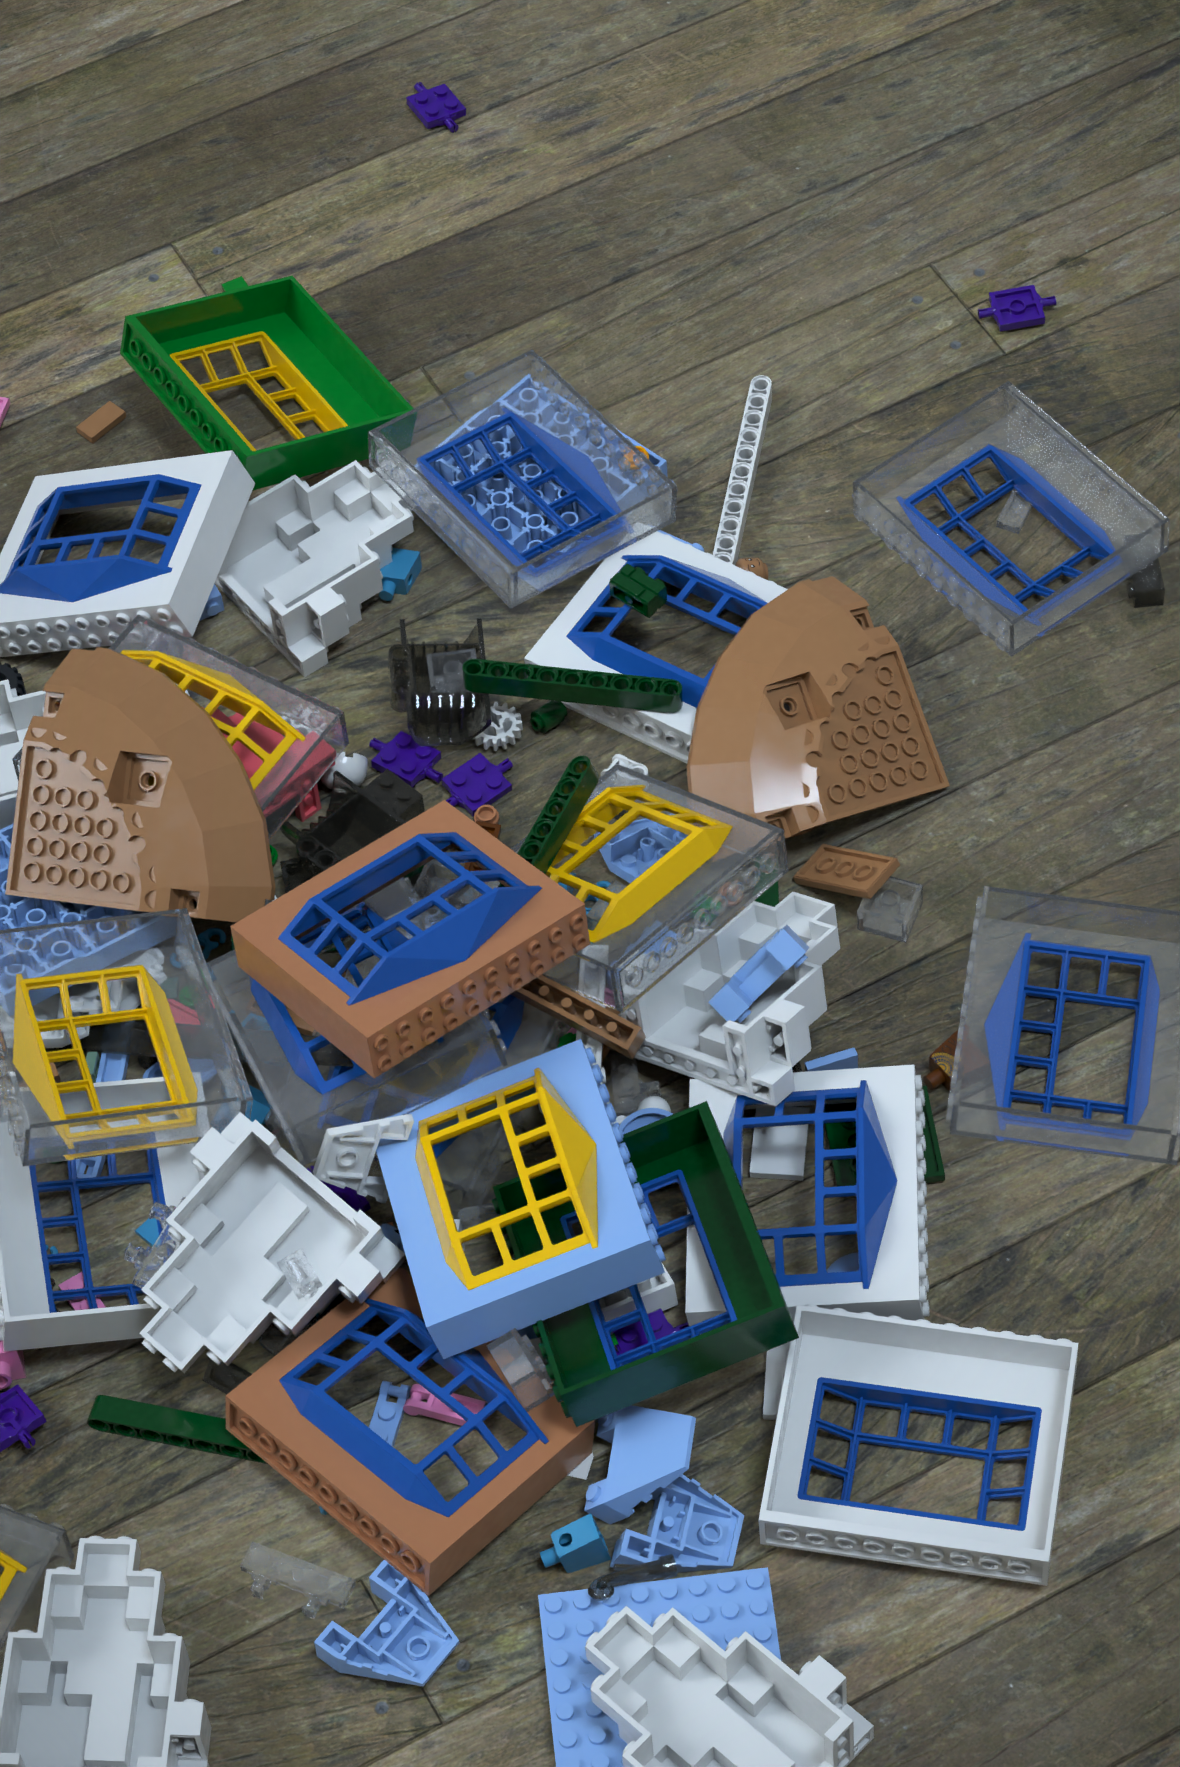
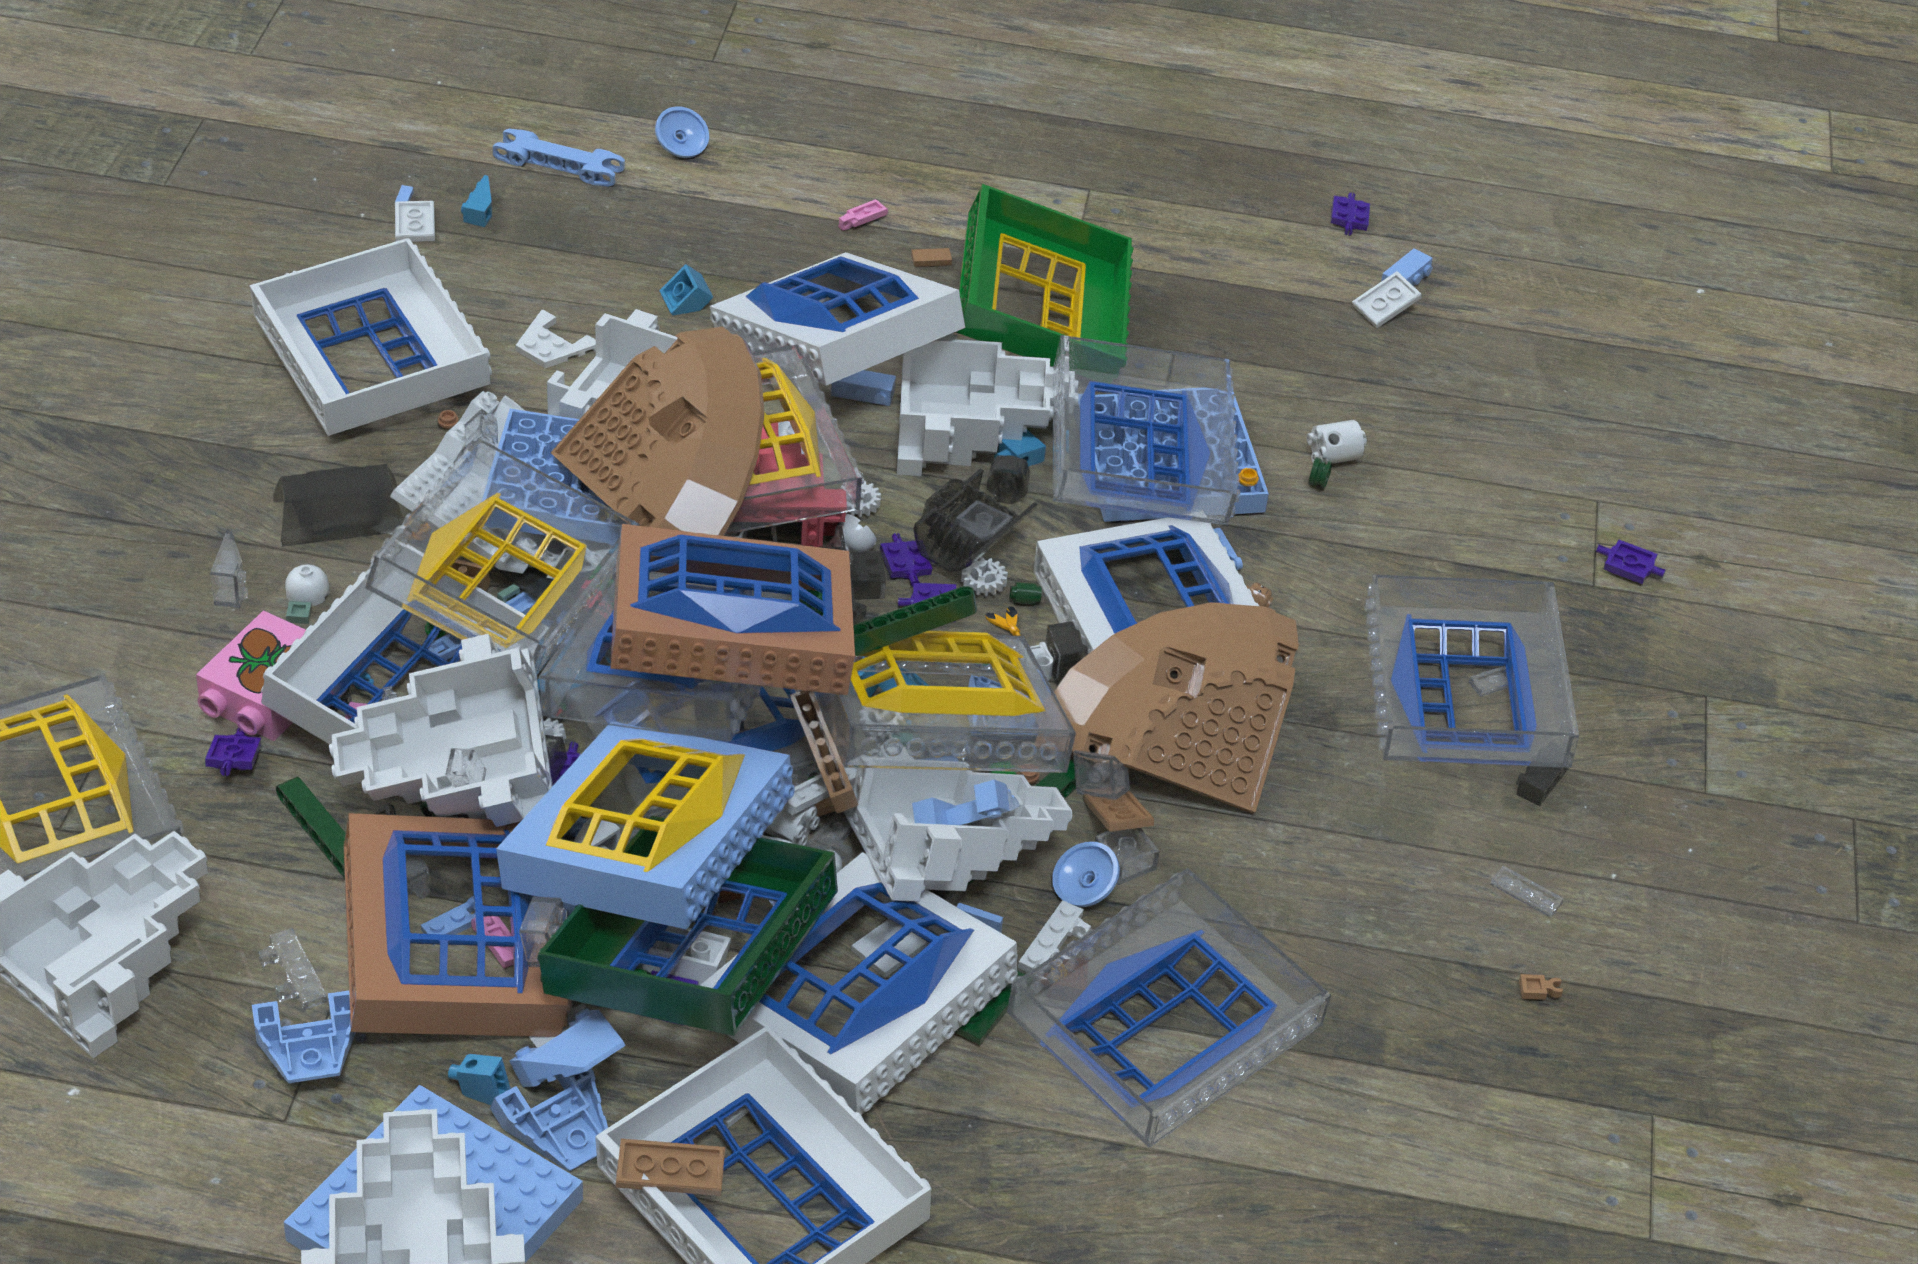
camera: 30 degrees right, 10 degrees down
white wing [313,1114,414,1203] -> none
dark green beam [462,659,683,713] -> none
clear smoke plant [588,1554,677,1601] -> none
dark green brick [609,564,667,618] -> none
white beam [713,375,772,565] -> none
none -> medium nougat tile [615,1138,725,1196]
none -> light orange piece [985,606,1020,638]
none -> clear smoke brick [987,455,1030,504]
none -> white hinge [1018,900,1091,974]
none -> clear smoke brick [1045,621,1088,686]
none -> light blue dish [1052,842,1120,907]
none -> clear slope [1073,750,1130,800]
none -> white cylinder [1307,420,1367,465]
none -> dark green wheel [1308,457,1332,489]
none -> white tile [1352,271,1422,329]
none -> light blue brick [1381,249,1433,286]

